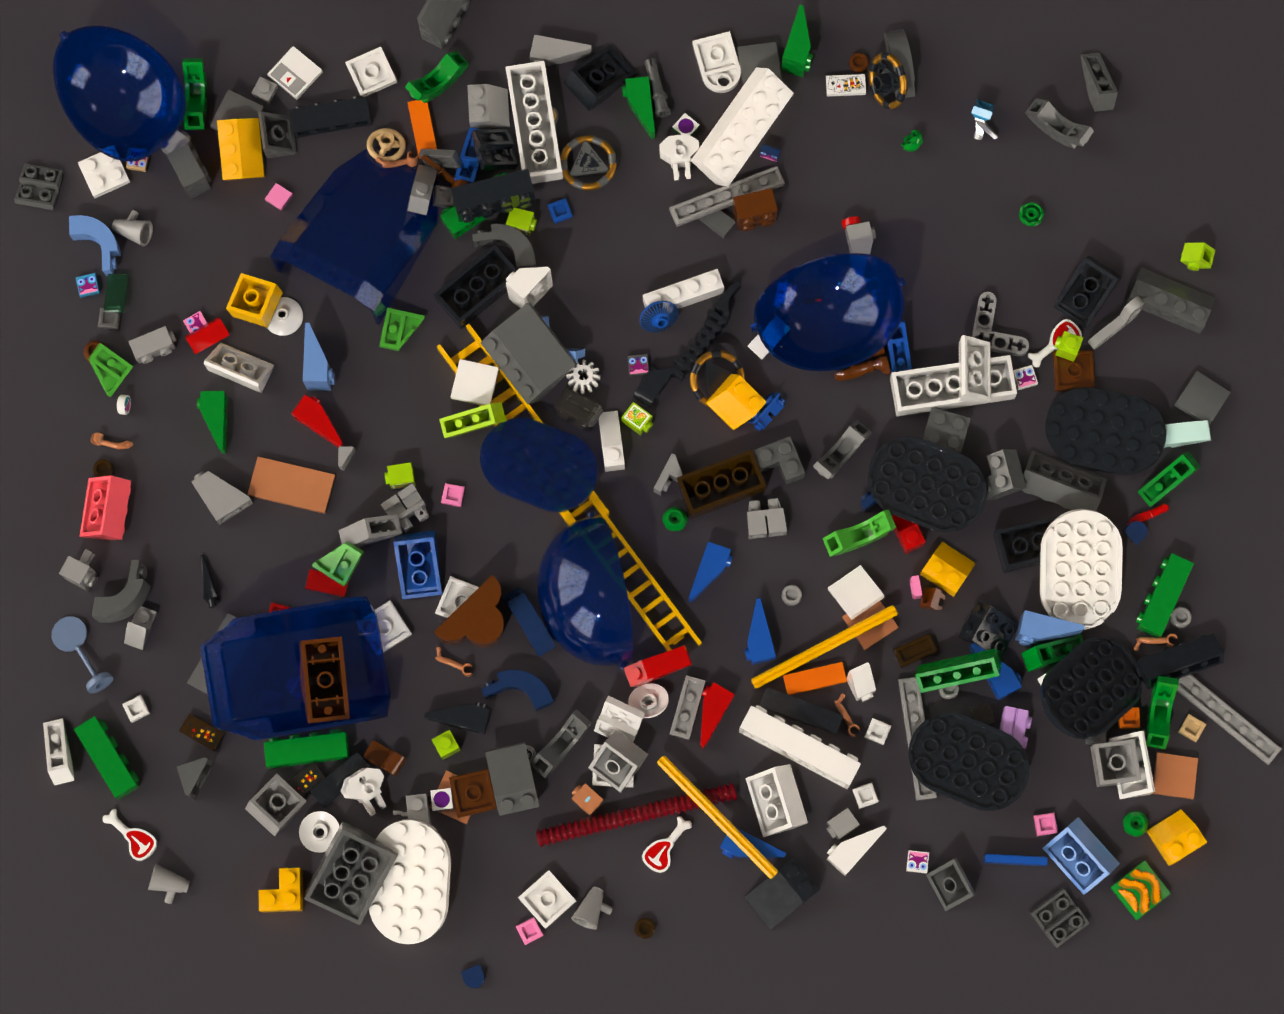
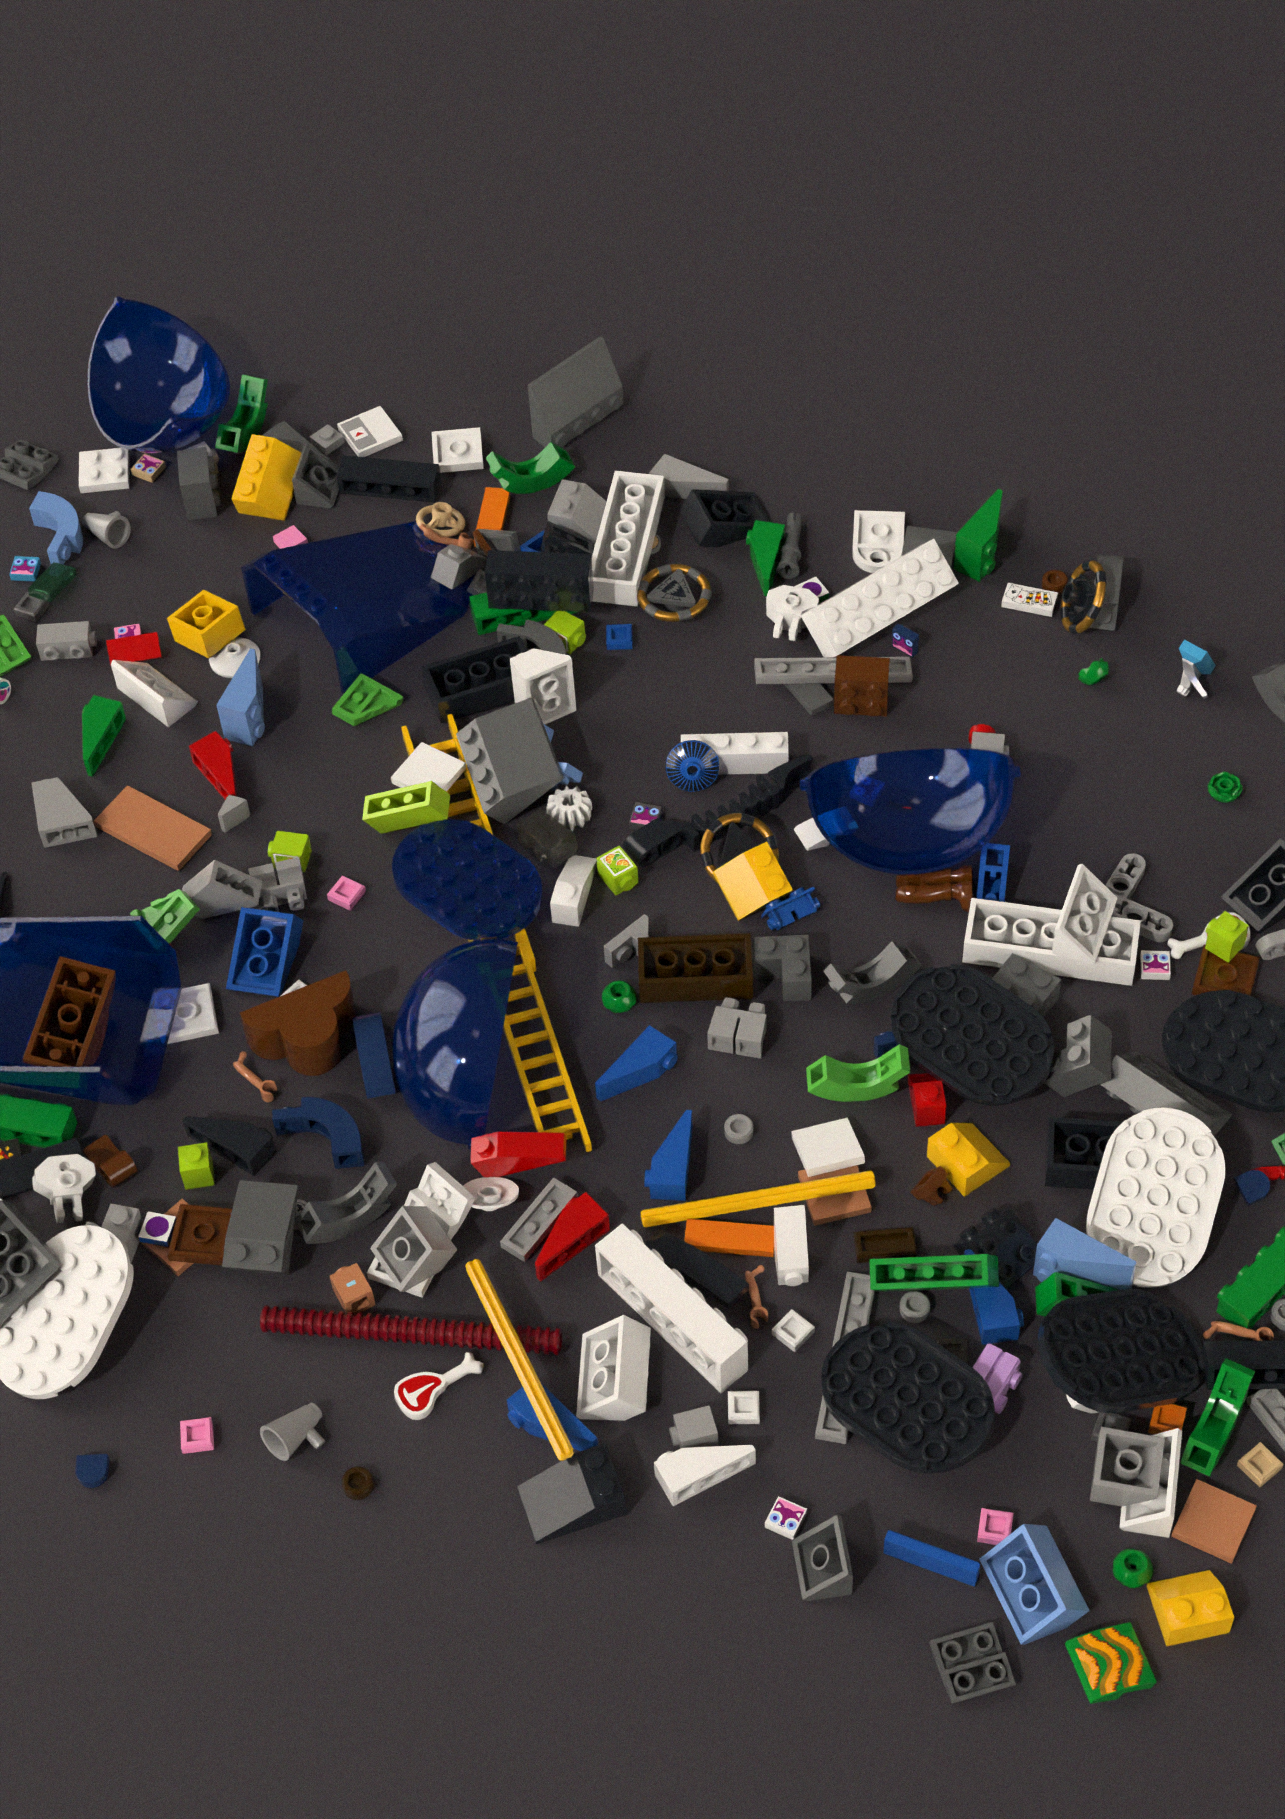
camera: 20 degrees right, 25 degrees down
white plate [518,870,576,929] -> none
bright pink tile [909,575,922,599] -> none

